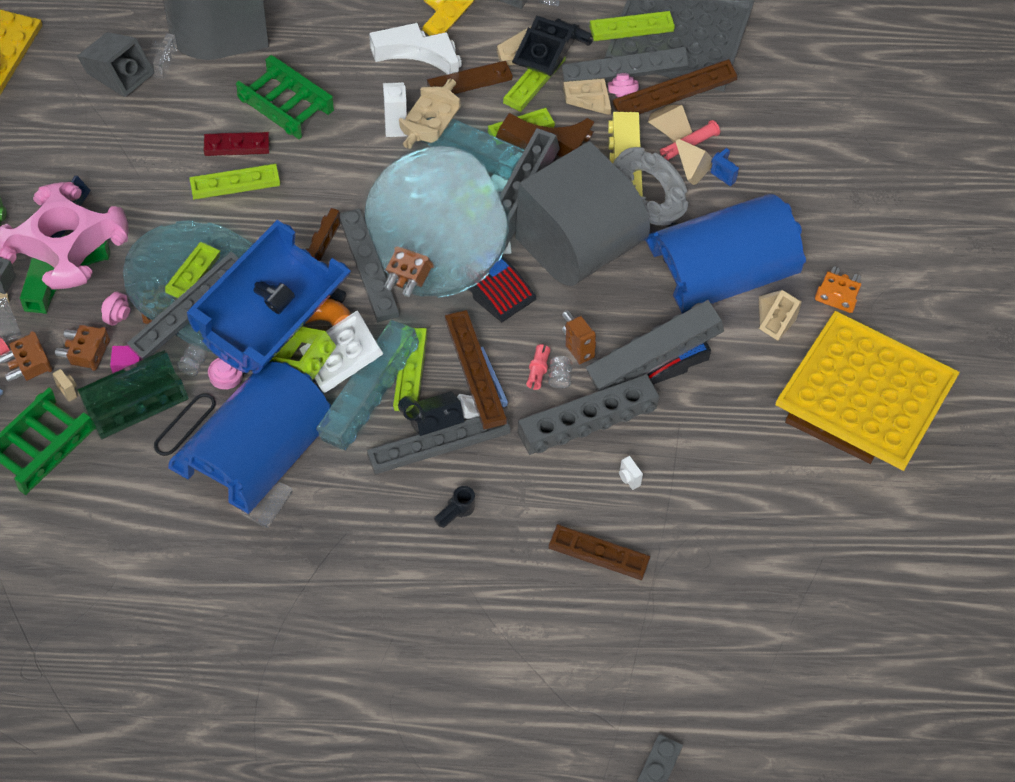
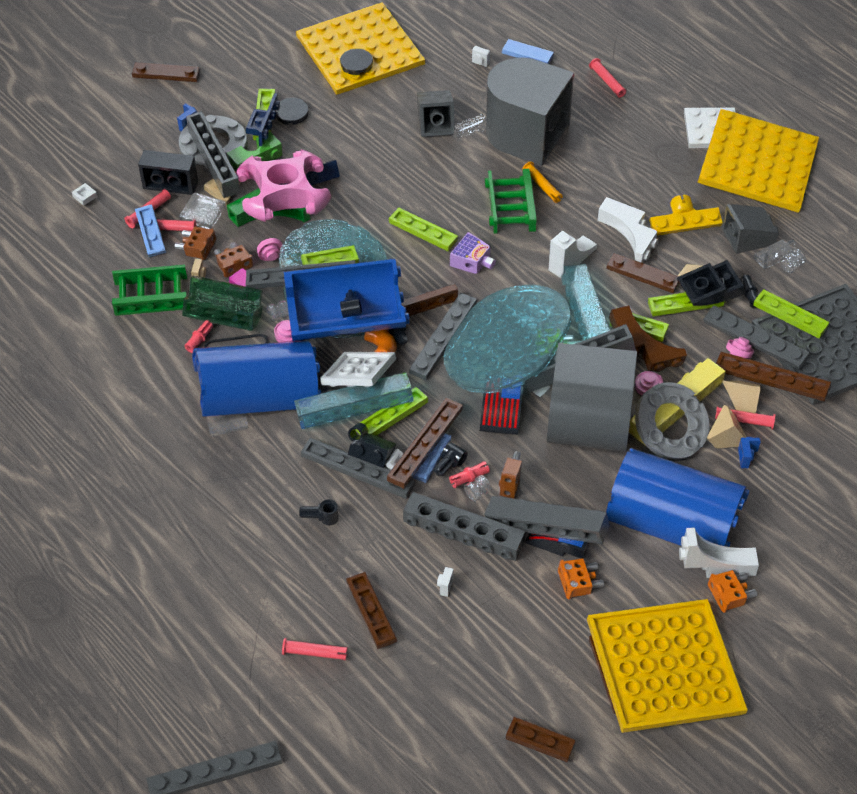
camera: 50 degrees right, 5 degrees down
dark red plate [204,132,269,156] -> none
lime window [269,327,336,381] -> none
dark orange piece [384,246,434,297] -> none
tan plate [399,79,461,149] -> none
tan wing [563,79,611,115] -> none
tan slope [759,290,802,340] -> none
none -> coral axle [184,320,213,353]
none -> coral pin [282,638,348,661]
none -> black axle [434,442,468,476]
none -> lavender torso [450,232,496,274]
none -> reddish brown plate [506,717,576,763]
none -> light orange pin [522,162,563,203]
none -> orange piece [558,558,604,599]
none -> white arch [679,528,759,578]

